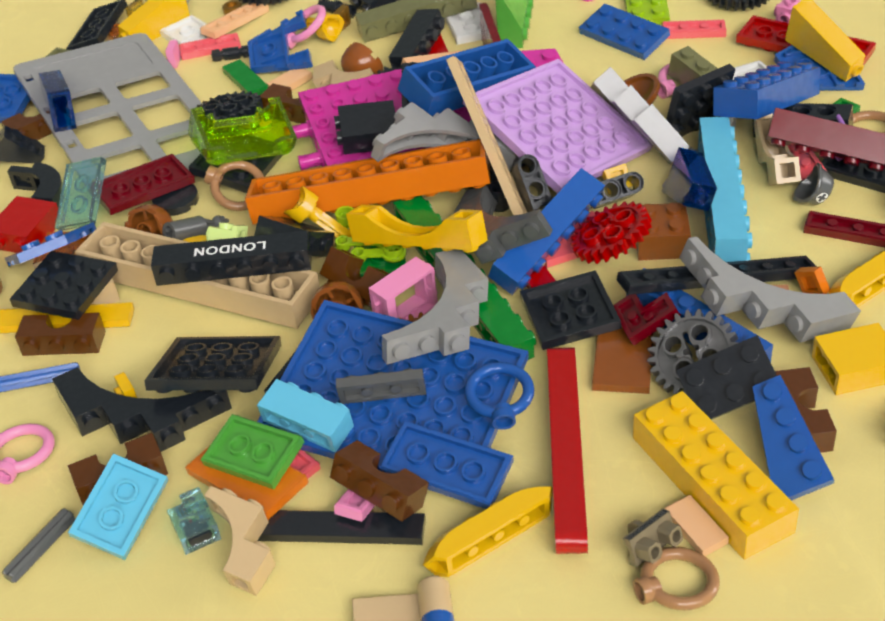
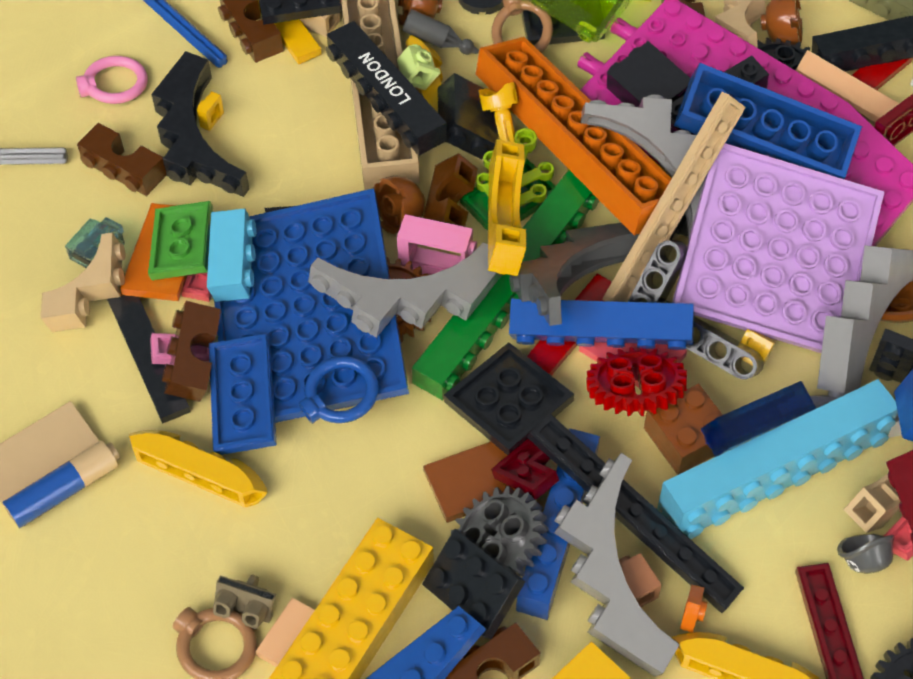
camera: 55 degrees right, 15 degrees up
medium azure plate [68,453,168,560] -> none
black plate [144,336,281,393] -> none
dark grey plate [336,369,426,404] -> none
red beam [547,347,588,554] -> none

